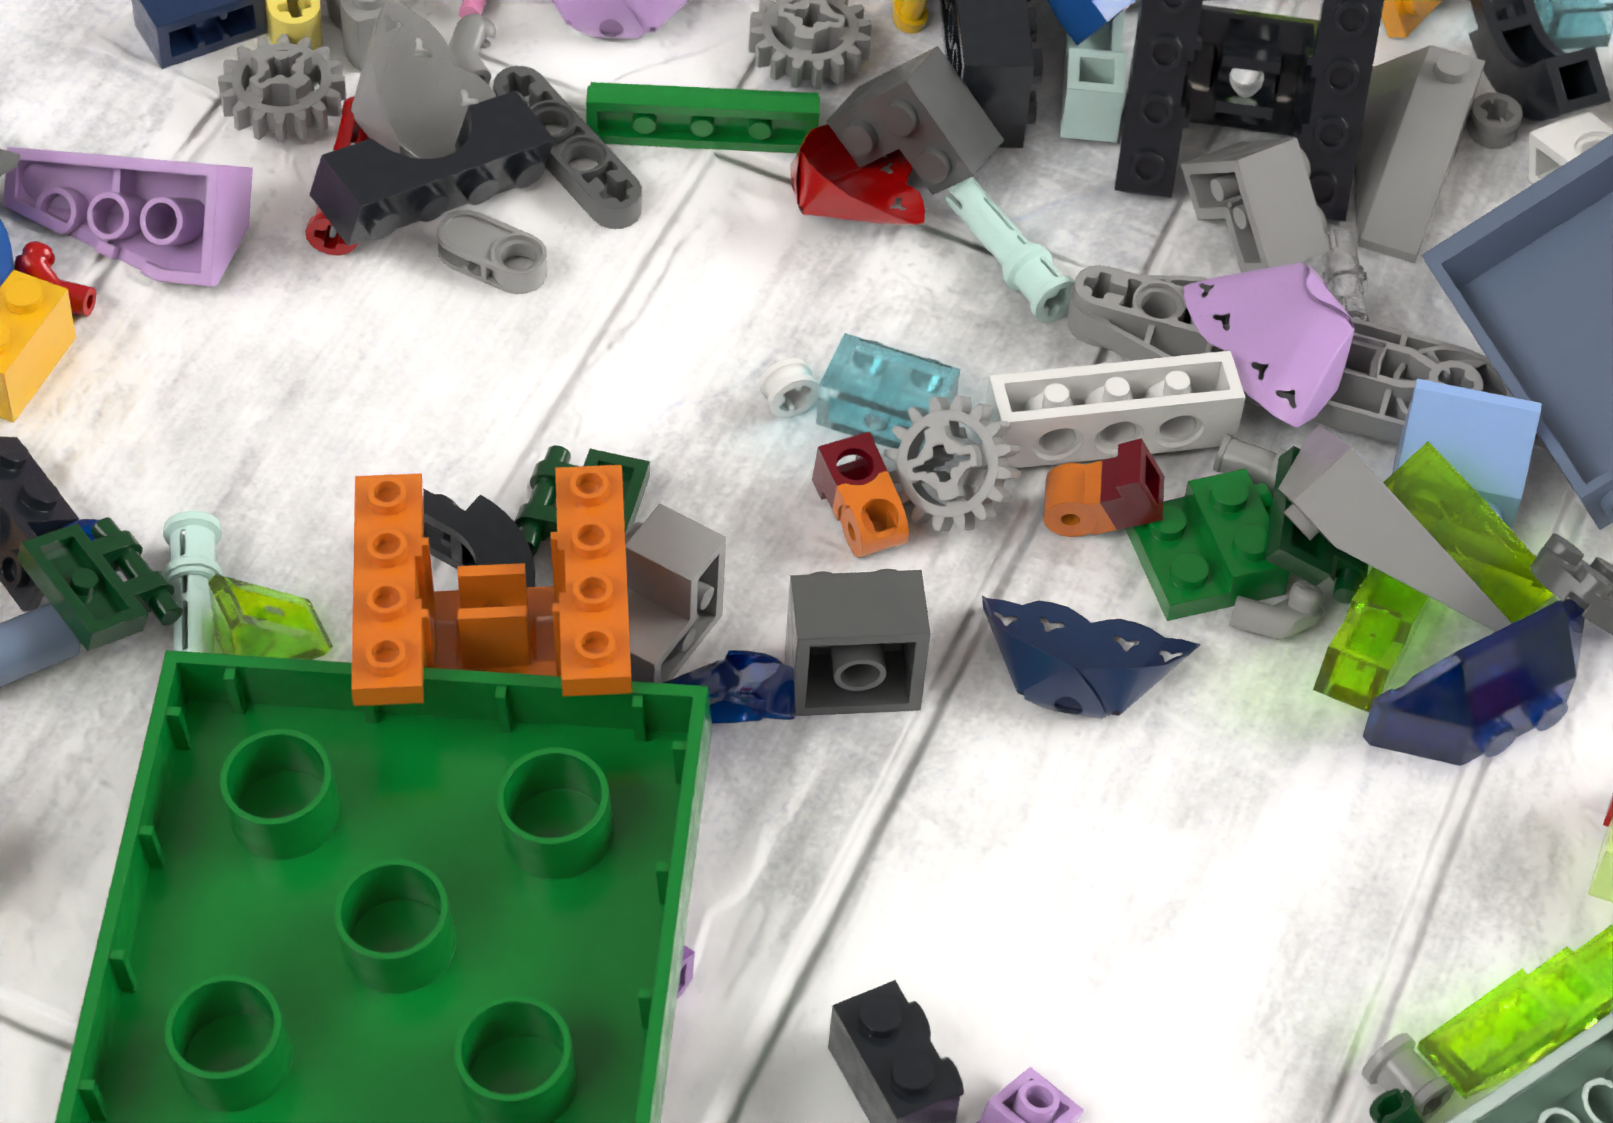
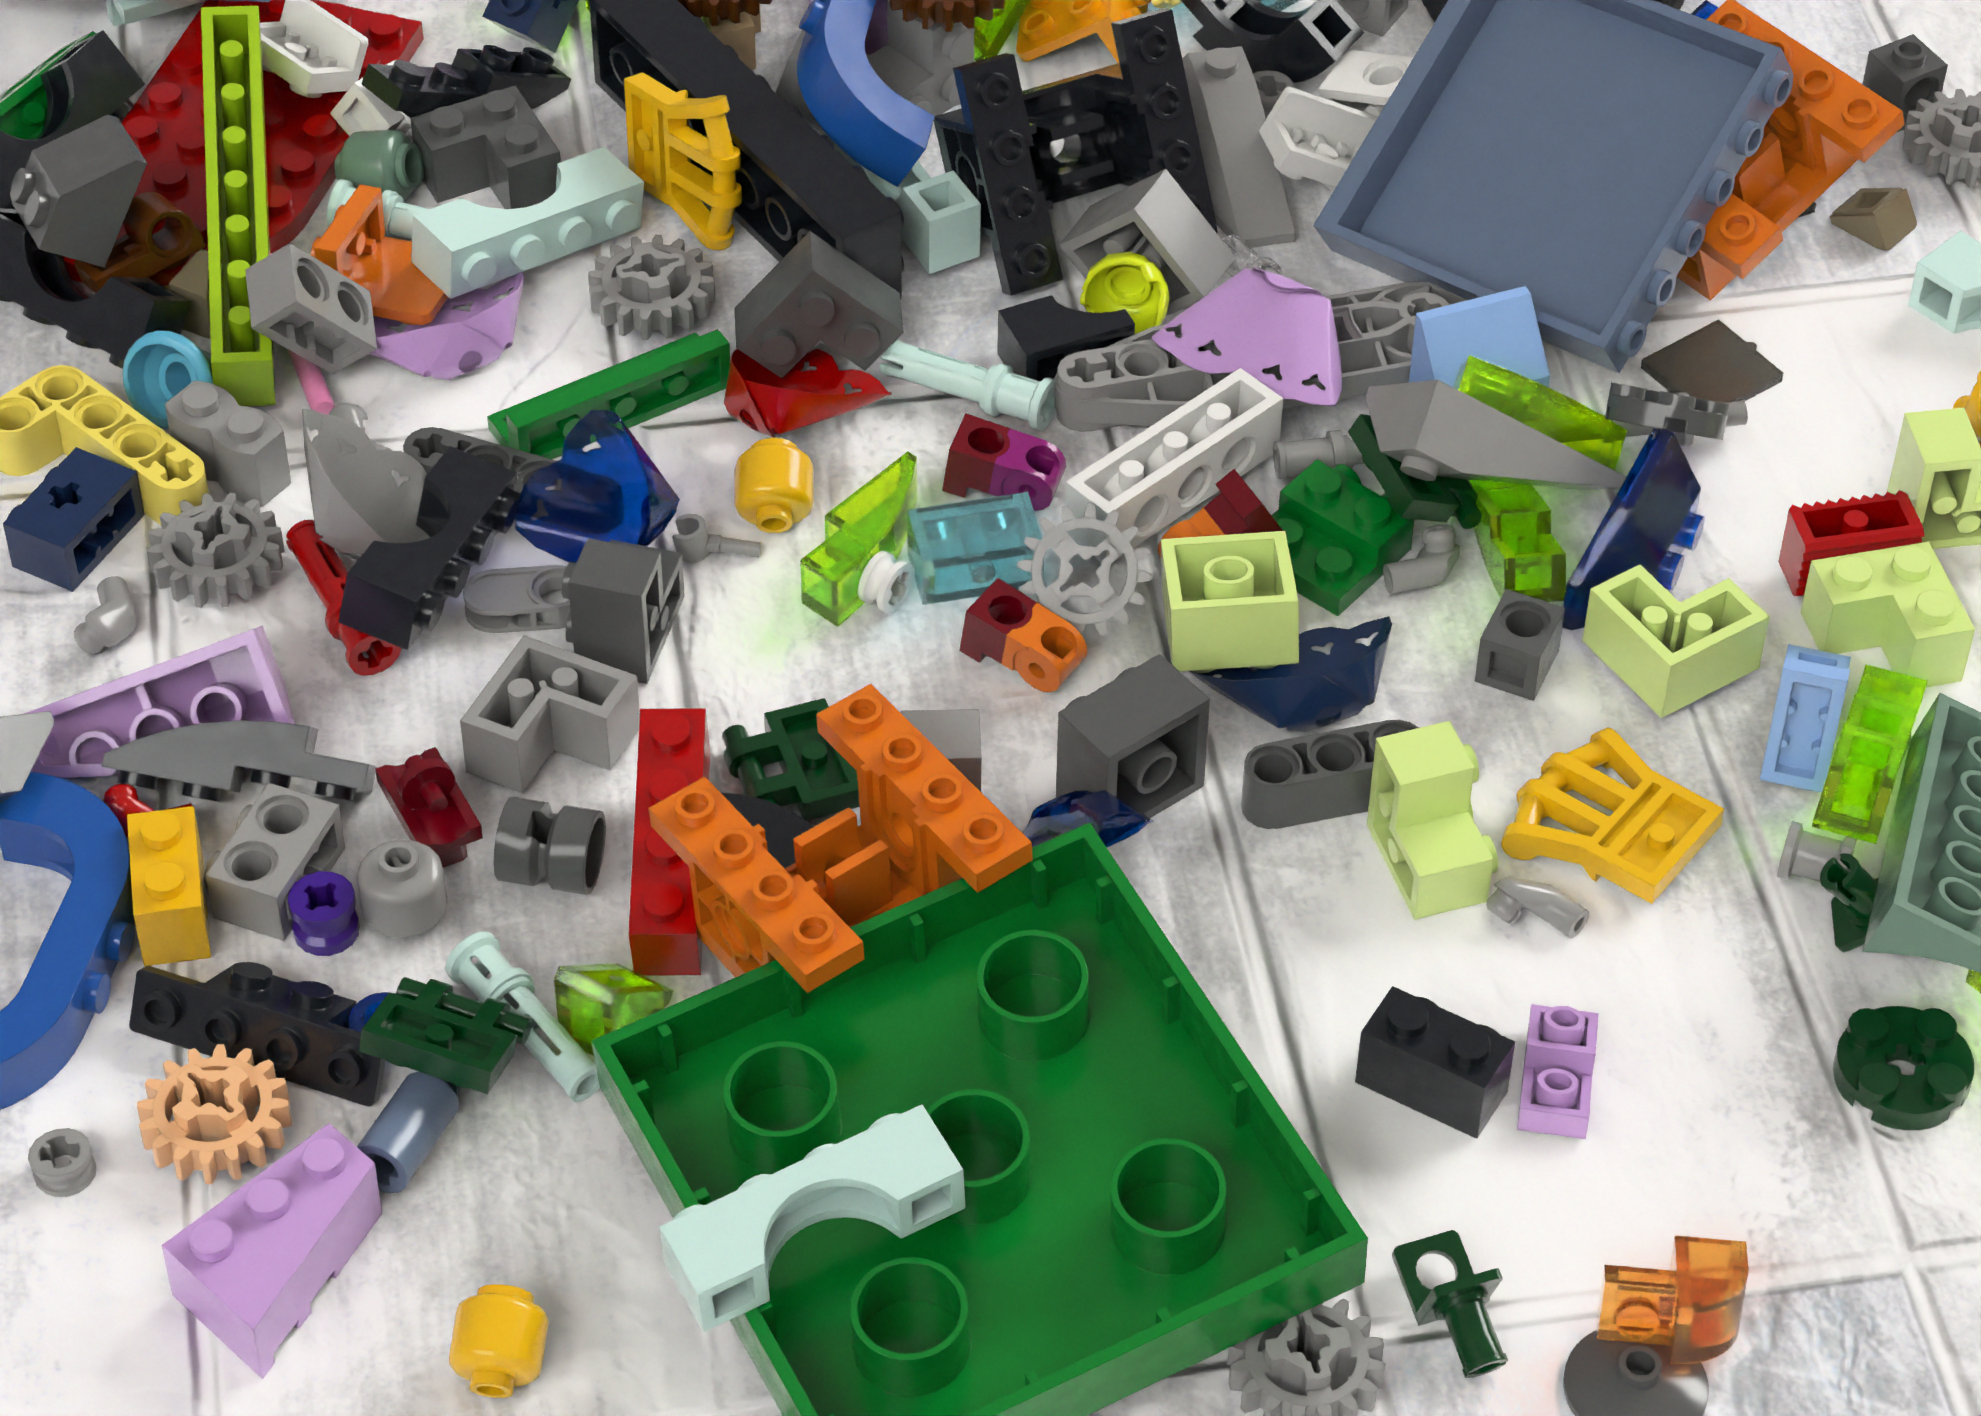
camera: 30 degrees left, 5 degrees down
none -> light grey arm [74,576,137,654]
none -> slope [102,720,377,802]
none -> light grey brick [204,783,345,941]
none -> dark purple wheel [288,871,360,956]
none -> light grey head [357,840,447,938]
none -> dark red hips [375,747,483,868]
none -> light grey brick [460,635,640,793]
none -> dark grey wheel [493,797,606,895]
none -> clear blue piece [515,410,680,562]
none -> dark grey brick [562,538,685,684]
none -> red arch [628,708,710,976]
none -> light aqua arch [659,1104,966,1332]
none -> light grey hand [672,514,761,563]
none -> yellow head [734,438,814,533]
none -> clear neon green slope [800,451,917,627]
none -> leg [942,413,1066,511]
none -> black arch [997,295,1135,381]
none -> neon yellow hair [1080,252,1170,334]
none -> yellowish green brick [1161,531,1299,673]
none -> dark grey beam [1241,720,1419,829]
none -> white bracket [1259,87,1377,191]
none -> yellowish green brick [1367,721,1498,920]
none -> dark grey brick [1475,589,1565,701]
none -> light grey arm [1486,876,1590,938]
none -> yellow plate [1501,727,1724,904]
none -> yellowish green brick [1582,564,1770,718]
none -> light blue bracket [1760,644,1851,793]

